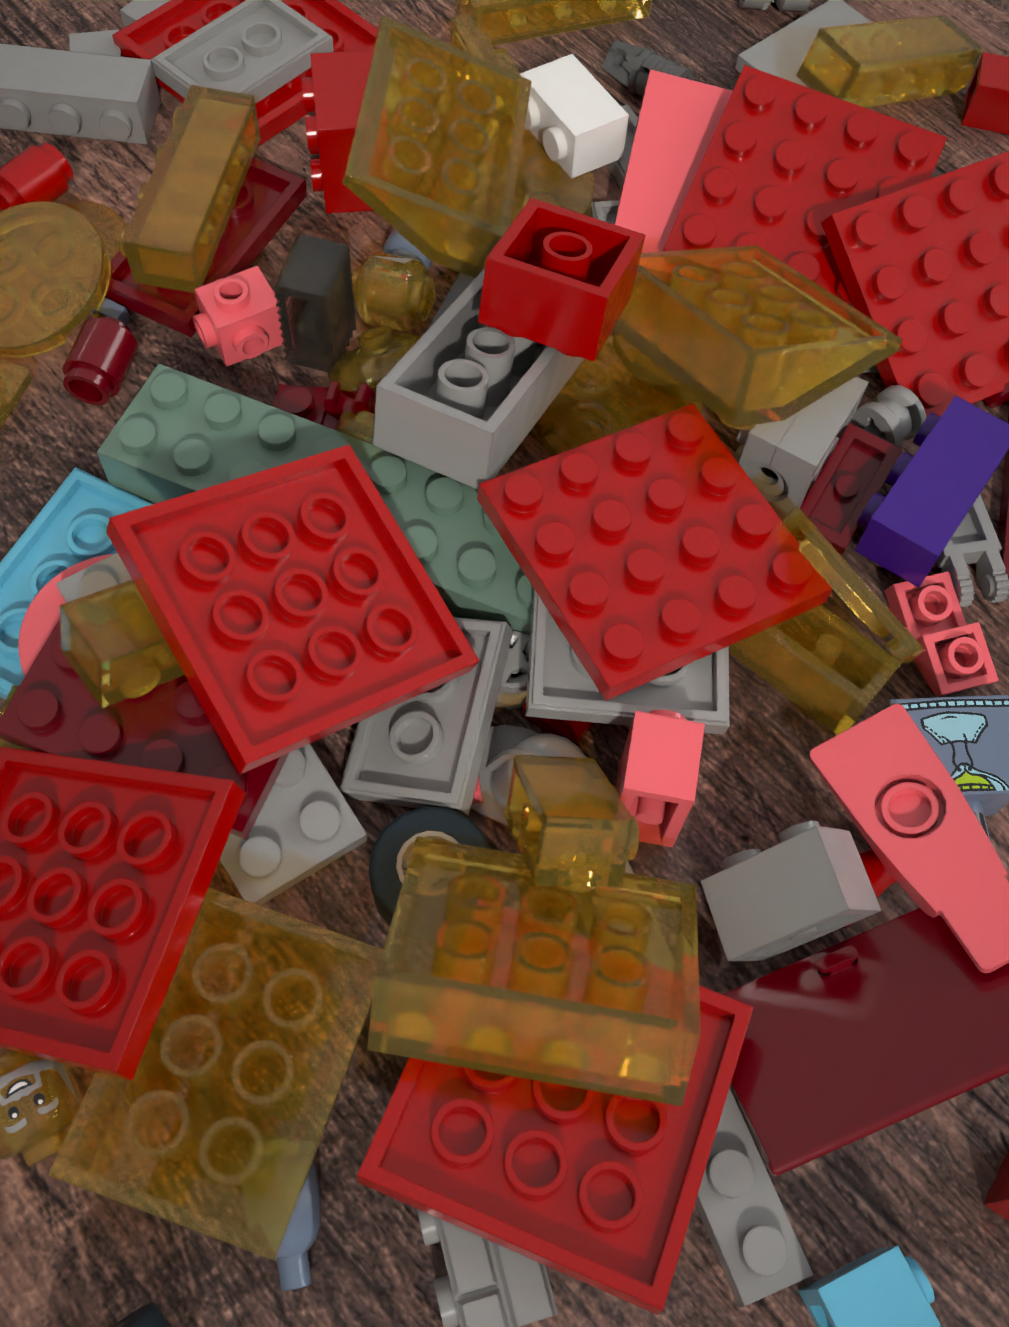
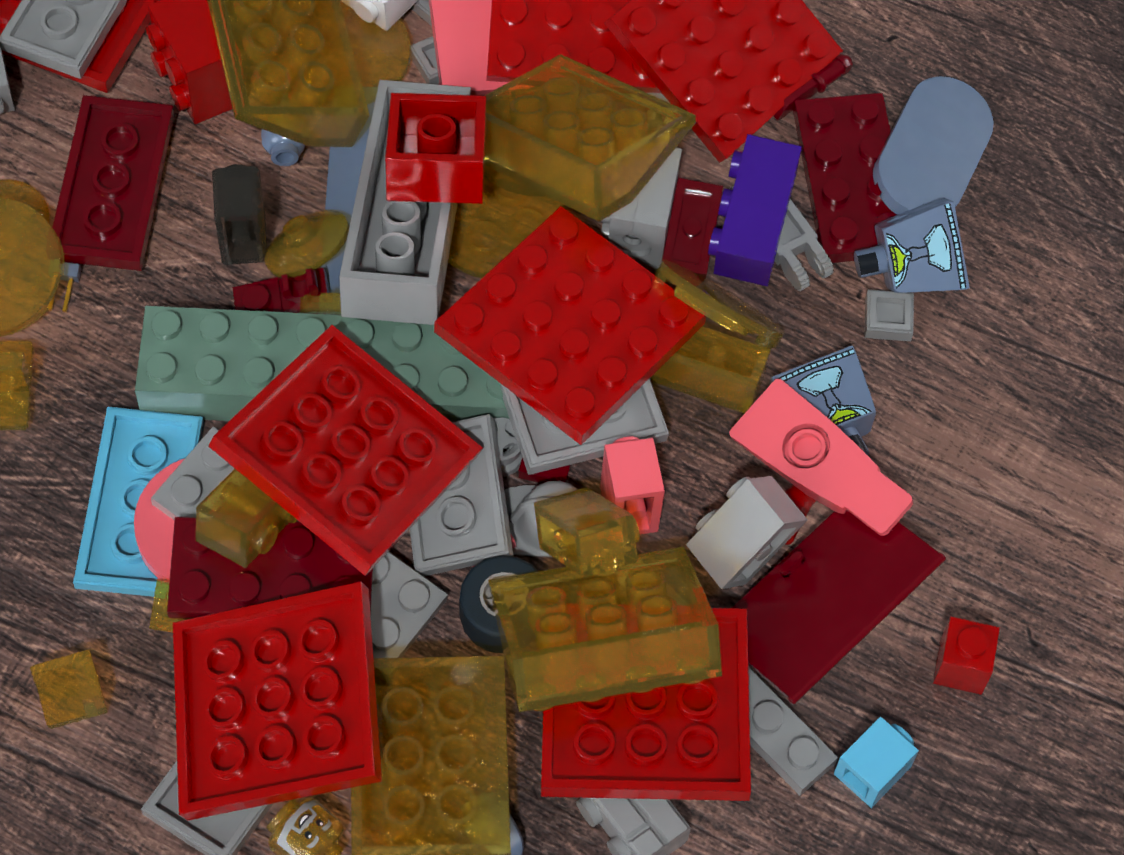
camera: 20 degrees left, 0 degrees up
dark red brick [63,316,138,405] -> none
clear yellow brick [120,85,261,293] -> none
coral brick [192,265,288,367] -> none
clear yellow head [349,252,435,331] -> none
light grey wheel [851,385,926,448] -> none
coral slope [884,571,999,697] -> none

